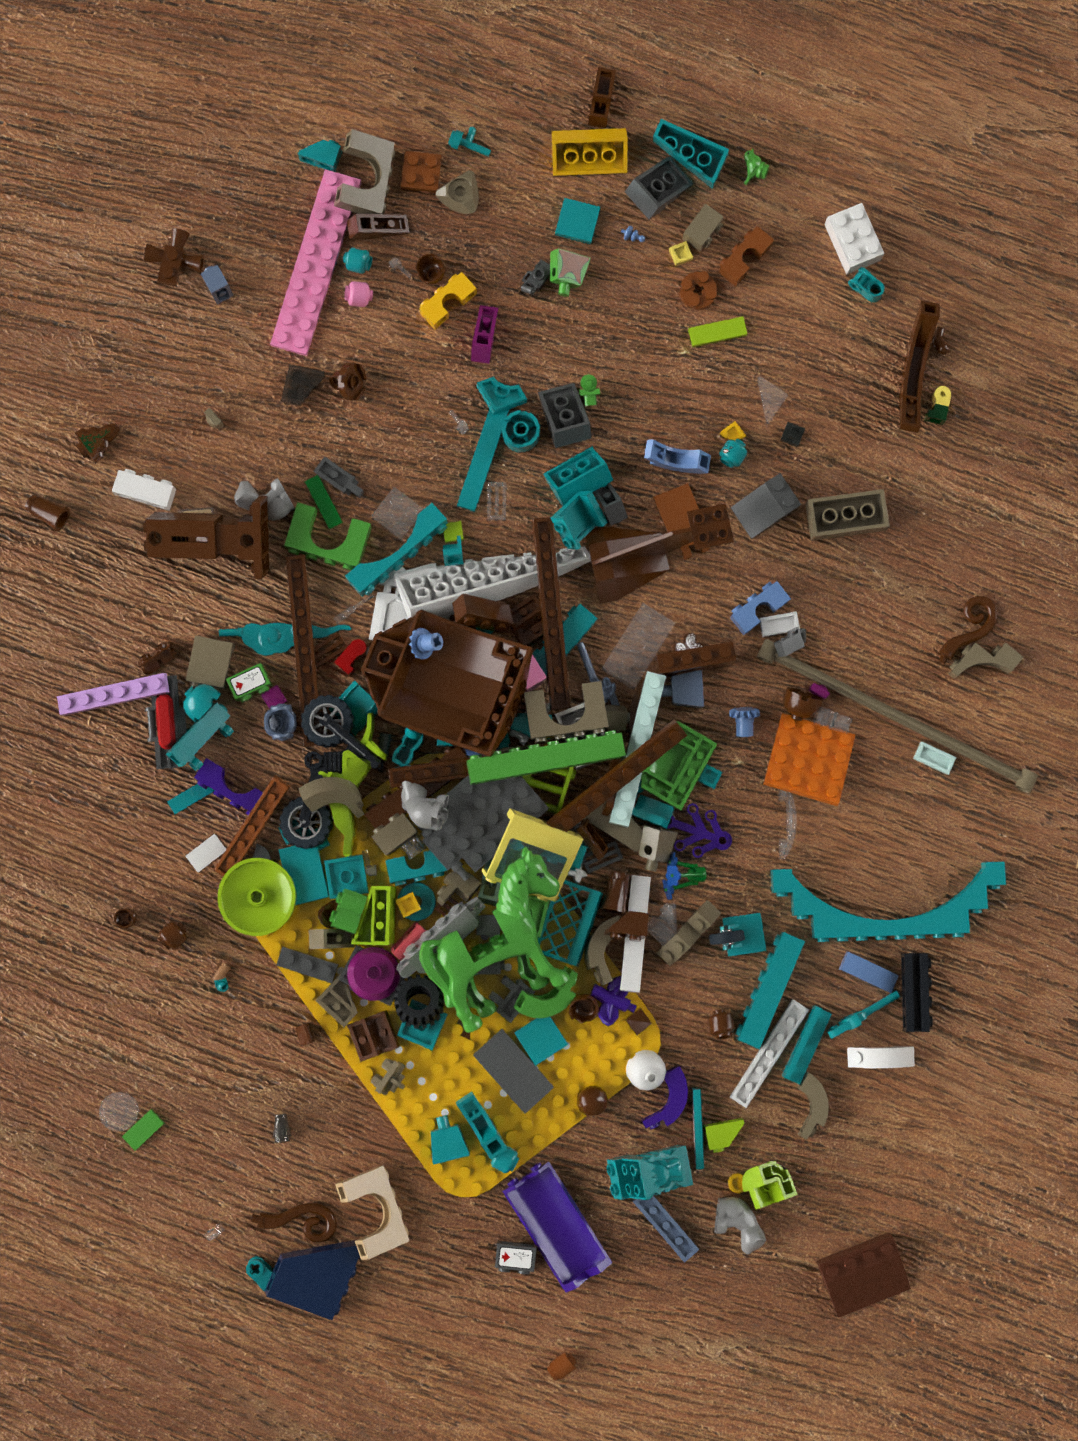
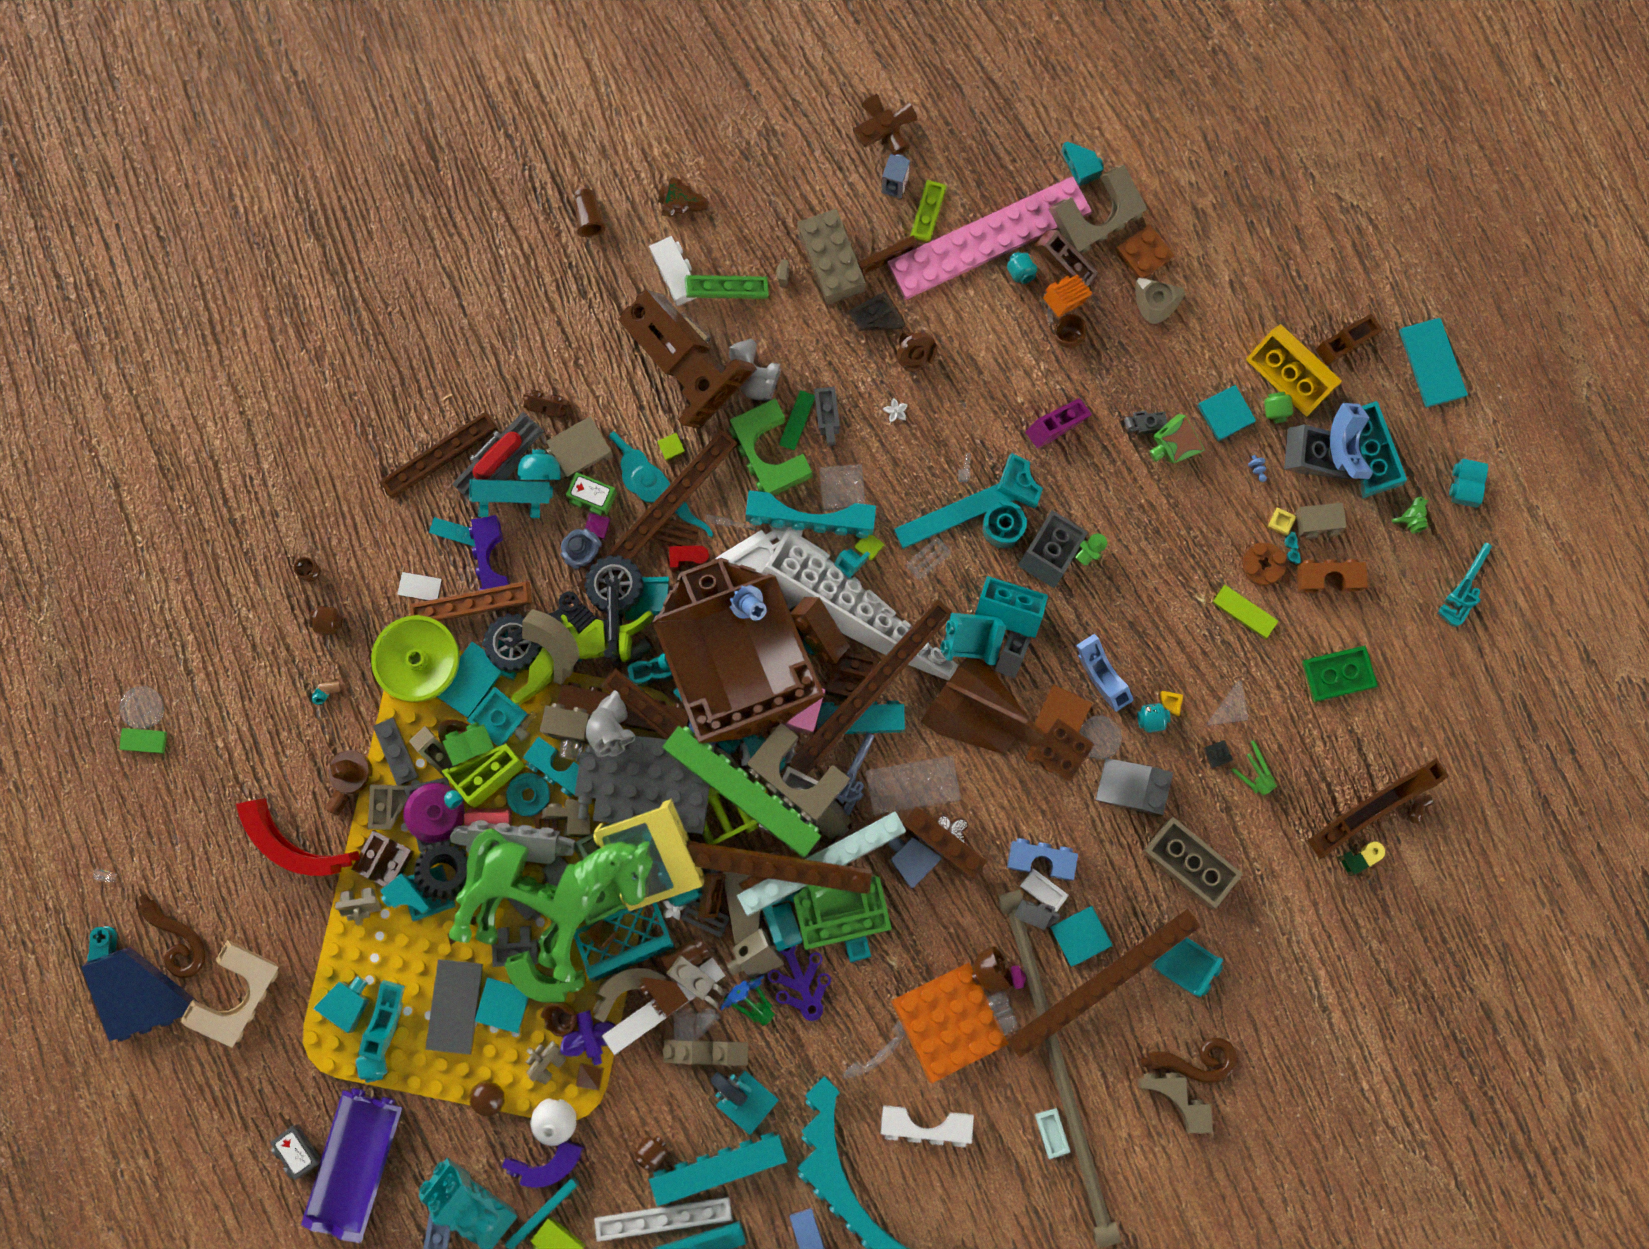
camera: 55 degrees right, 5 degrees down
lavender plate [57,673,170,716] -> none
dark grey tile [253,844,271,860] -> none
clear smoke cone [272,1114,292,1143] -> none
bright pink head [345,281,373,307] -> none
yellow plate [395,892,421,918] -> none
yellow arch [419,272,477,330] -> none
teal piece [448,127,491,157] -> none
medium blue gear [729,707,760,737] -> none
white brick [824,203,885,275] -> none
teal piece [848,267,885,303] -> none
none -> red arch [236,798,360,876]
none -> reddish brown tile [329,750,372,794]
none -> reddish brown tile [379,411,498,499]
none -> teal arch [380,873,432,914]
none -> teal hinge [444,790,464,810]
none -> dark tan hips [526,1040,566,1084]
none -> reddish brown slope [585,919,619,950]
none -> lime tile [657,433,685,461]
none -> dark tan hinge [667,955,728,1008]
none -> bright green tile [685,275,769,299]
none -> dark tan brick [797,209,866,305]
none -> reddish brown tile [858,235,917,275]
none -> white arch [880,1105,974,1147]
none -> white plant [882,398,907,423]
none -> lime tile [910,180,947,243]
none -> reddish brown plate [1007,908,1202,1058]
none -> orange brick [1043,275,1092,318]
none -> teal slope [1051,905,1113,967]
none -> clear tile [1079,716,1122,760]
none -> teal panel [1151,938,1223,997]
none -> bright green plant [1232,740,1277,796]
none -> bright green head [1264,392,1294,423]
none -> teal piece [1284,532,1301,565]
none -> green tile [1302,645,1378,703]
none -> medium blue arch [1330,403,1373,479]
none -> teal tile [1399,317,1468,408]
none -> teal piece [1437,543,1492,627]
none -> teal brick [1449,459,1488,508]

